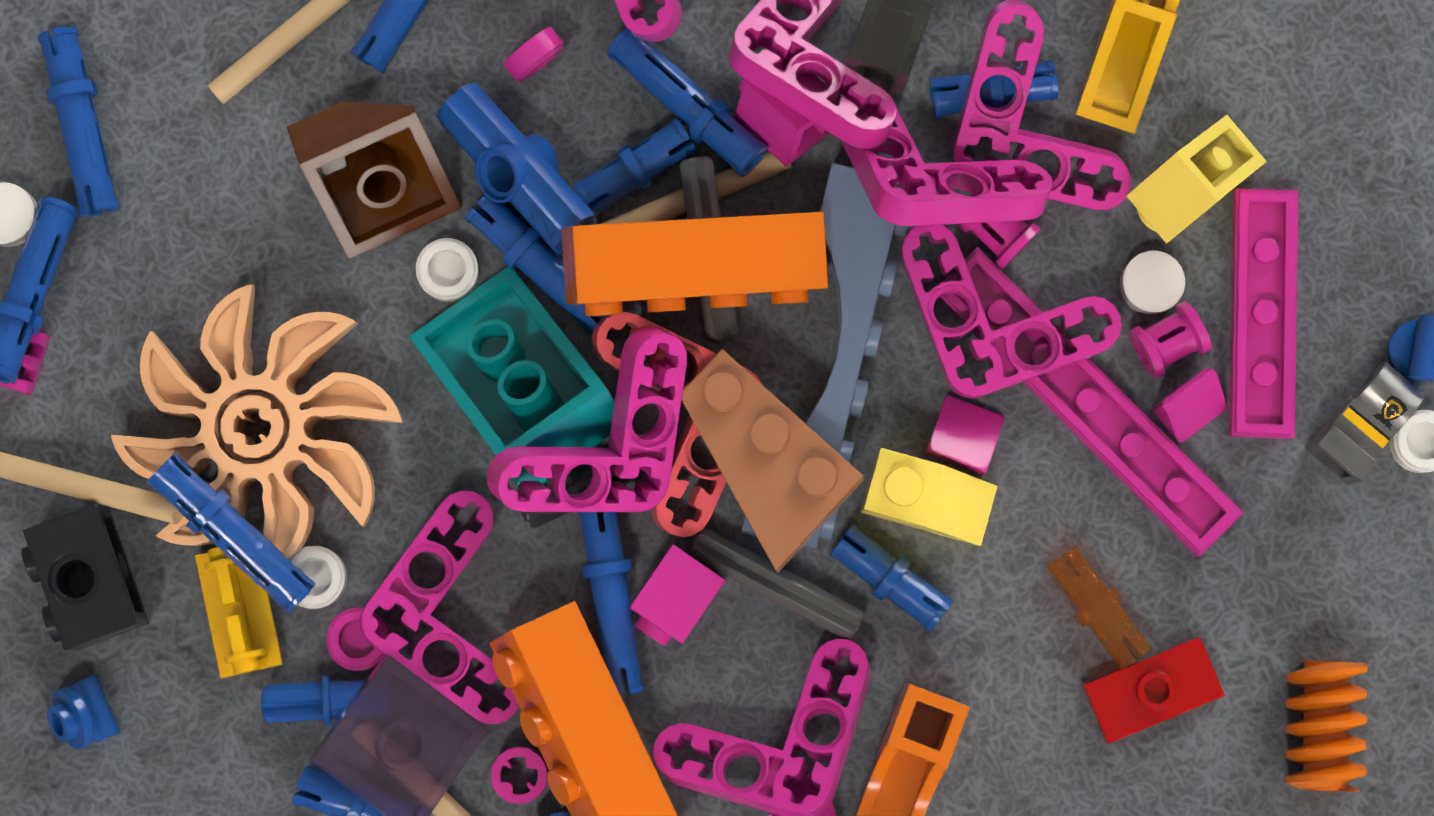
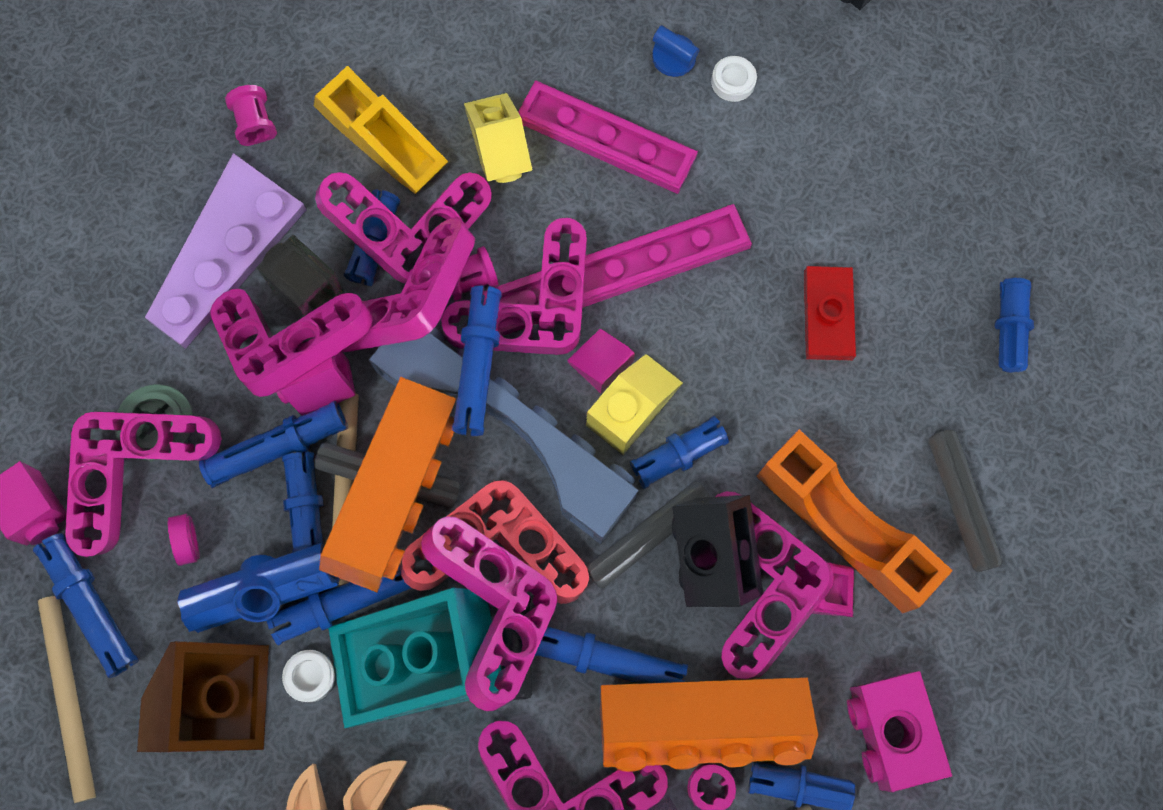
camera: 70 degrees left, 10 degrees down
dark pink brick [630,545,726,647] -> none
nougat wing [682,349,864,574] -> none
clear orange pin [1044,544,1152,670] -> none
white tile [1120,251,1185,315] -> none
dark pink bush [1128,301,1212,379] -> none
dark pink slope [1152,368,1226,444] -> none
orange piece [1284,661,1368,792] -> none
flat silver leg [1304,361,1425,485] -> none
none -> blue pin [451,286,502,436]
none -> black brick [672,495,763,607]

